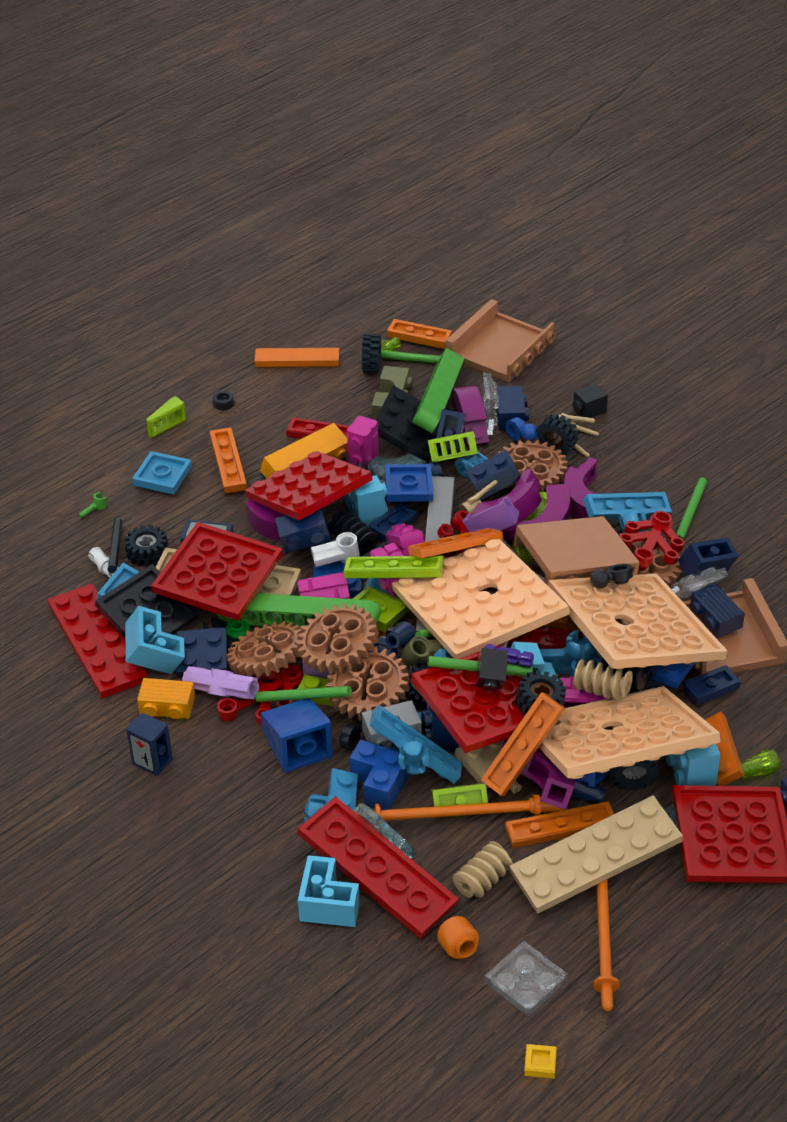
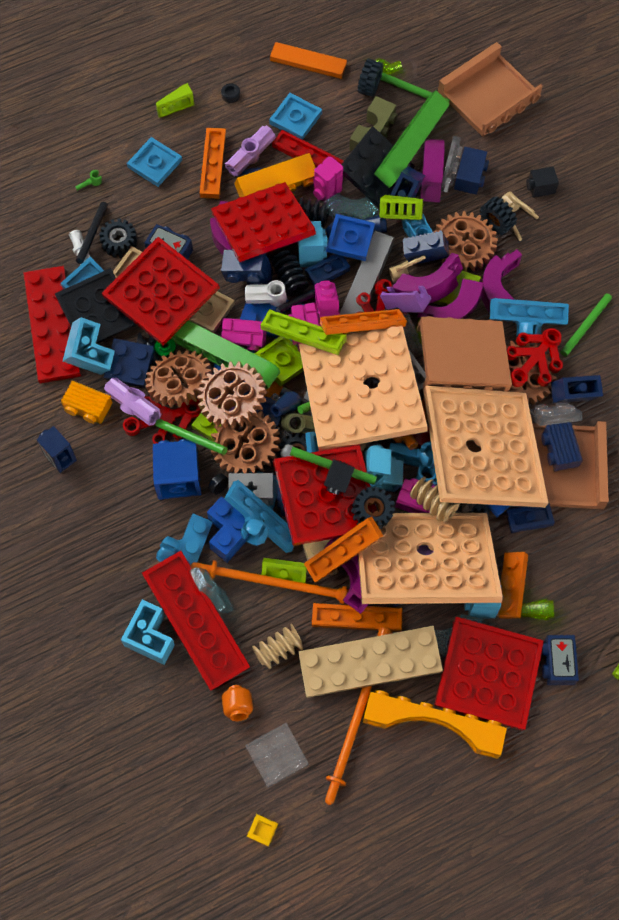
camera: 15 degrees right, 25 degrees up
orange plate [387,319,452,349] -> none
dark purple axle [484,644,534,668] -> none
blue plate [505,417,538,441] -> none
black plate [590,563,633,589] -> none
none -> lavender piece [225,125,276,177]
none -> dark azure plate [269,93,322,140]
none -> light orange arch [363,690,507,759]
none -> orange arm [393,434,418,450]

